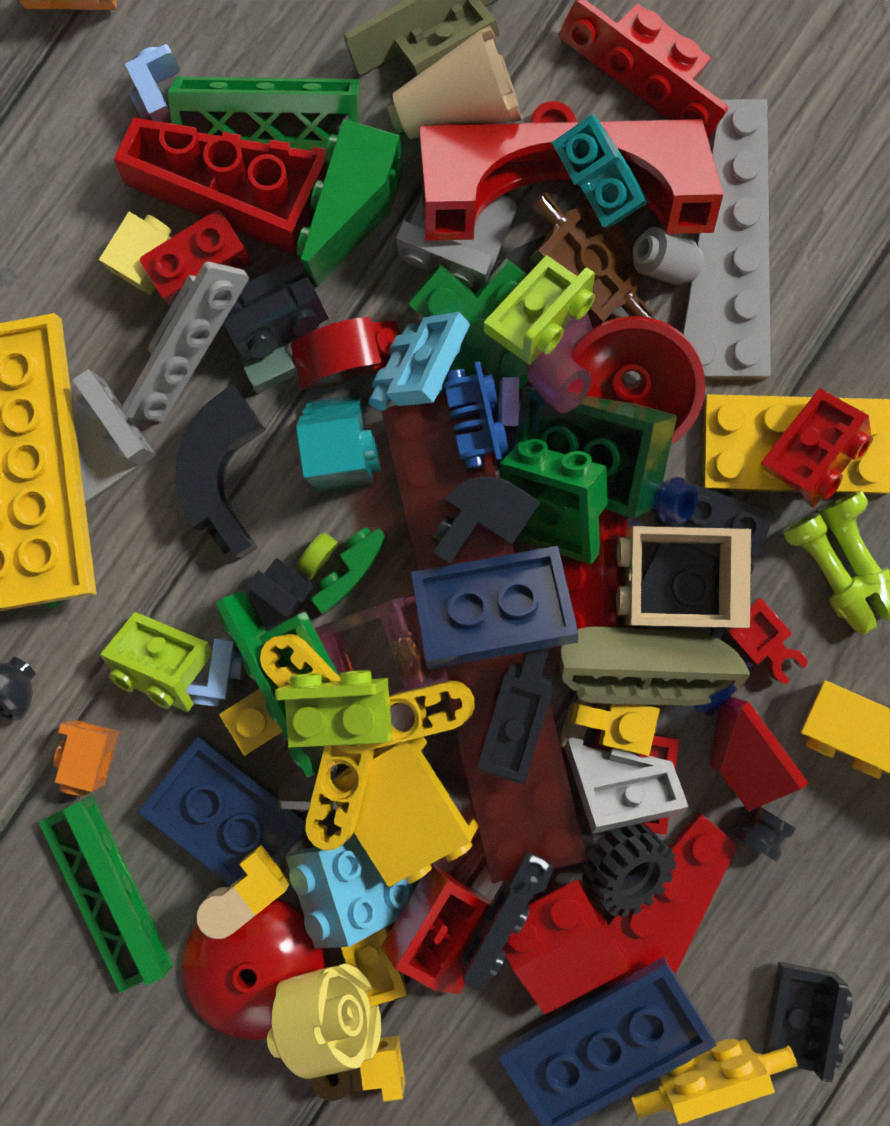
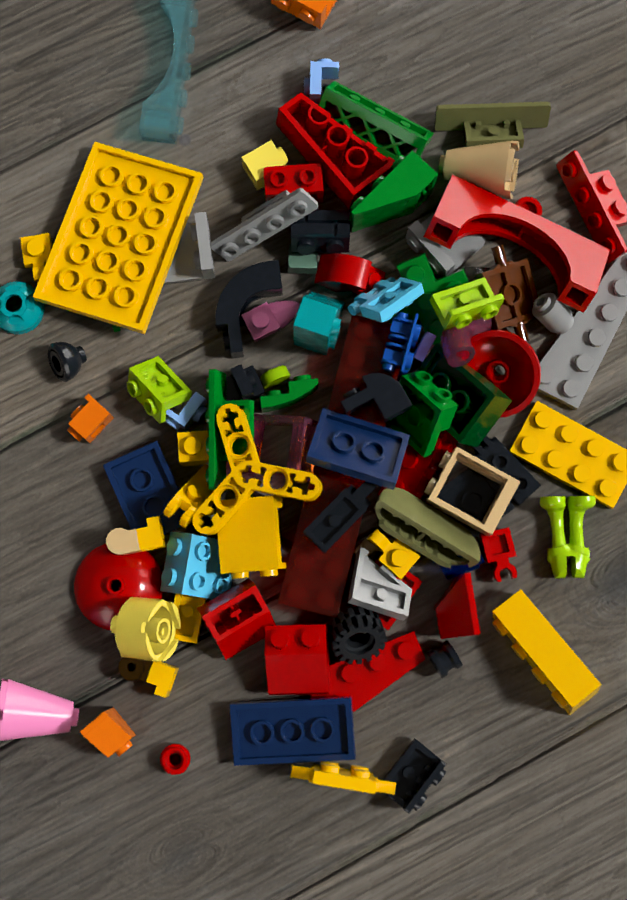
camera: 20 degrees right, 5 degrees down
green fence [38,795,174,993] -> none
lime bracket [275,670,393,748] -> none
black hinge [458,849,554,991] -> none
teal slope [552,114,649,228] -> none
clear blue plate [654,477,698,523] -> none
red bracket [761,387,873,508] -> none
none -> yellow hinge [163,464,213,528]
none -> bright pink plate [241,300,300,342]

